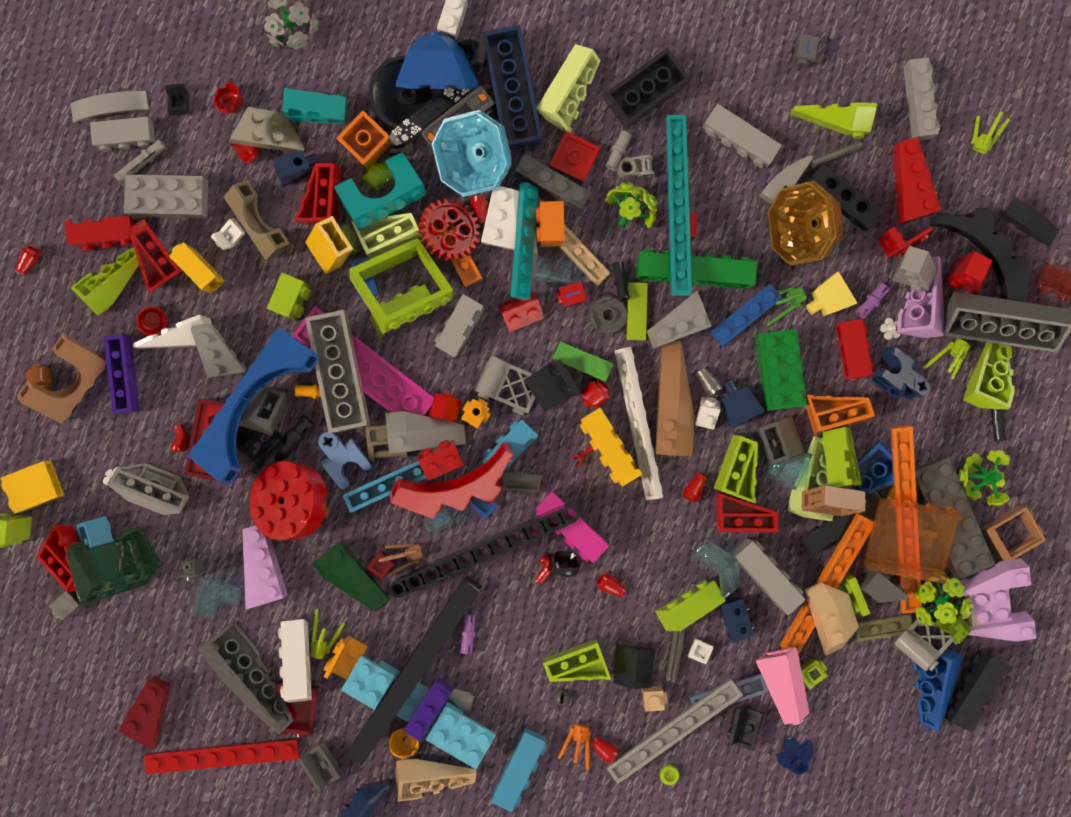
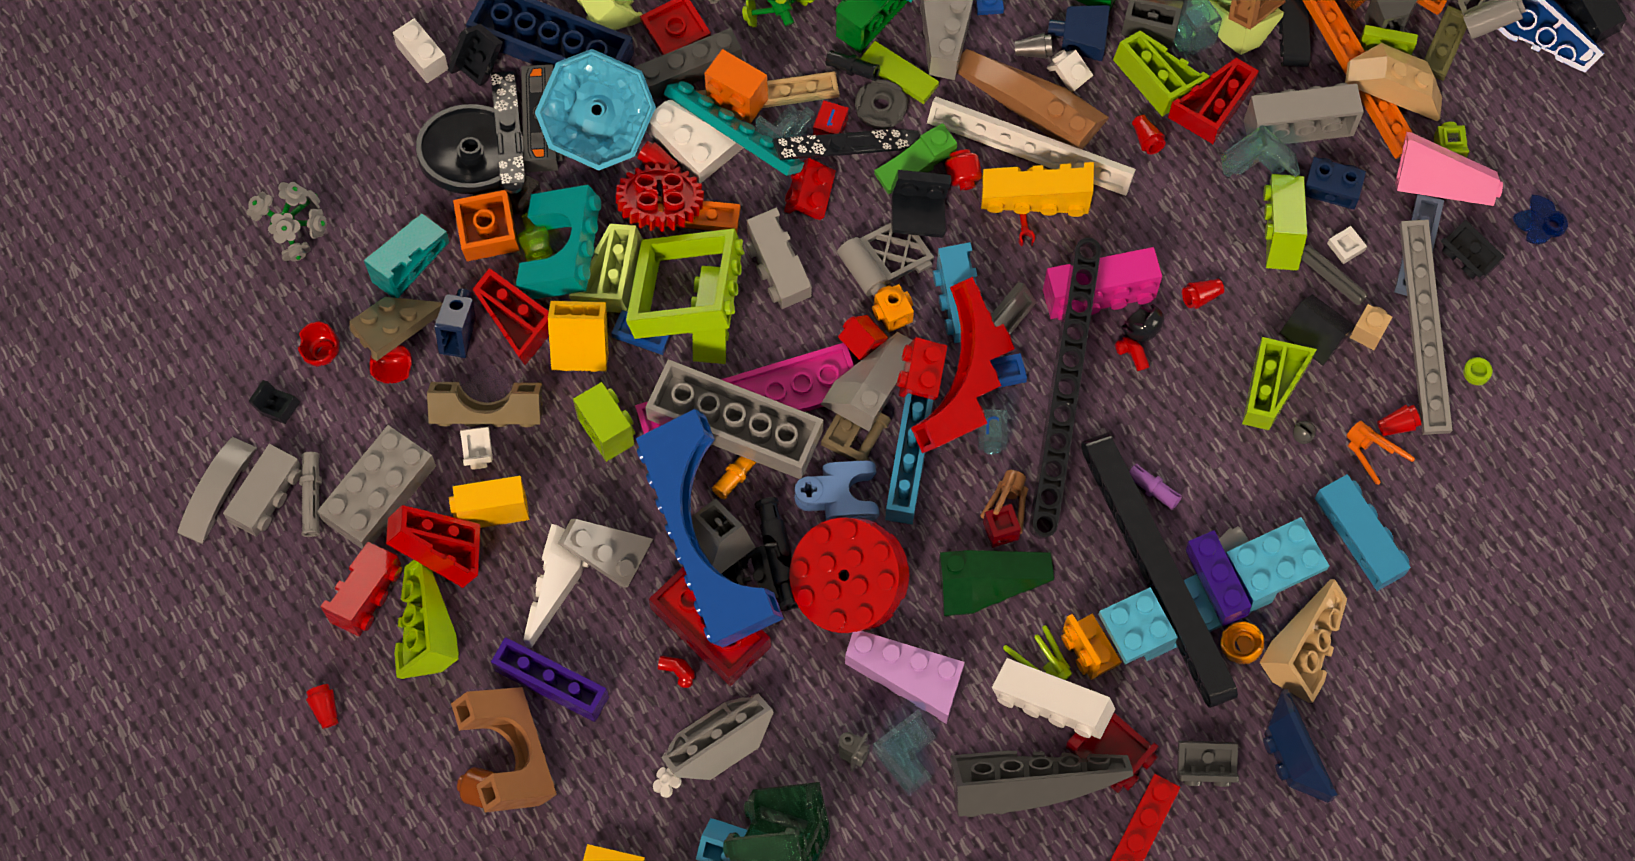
camera: 55 degrees left, 20 degrees down
red hair [137,306,167,336] -> none
blue brick [396,31,478,89] -> none
none -> black piece [772,129,920,160]

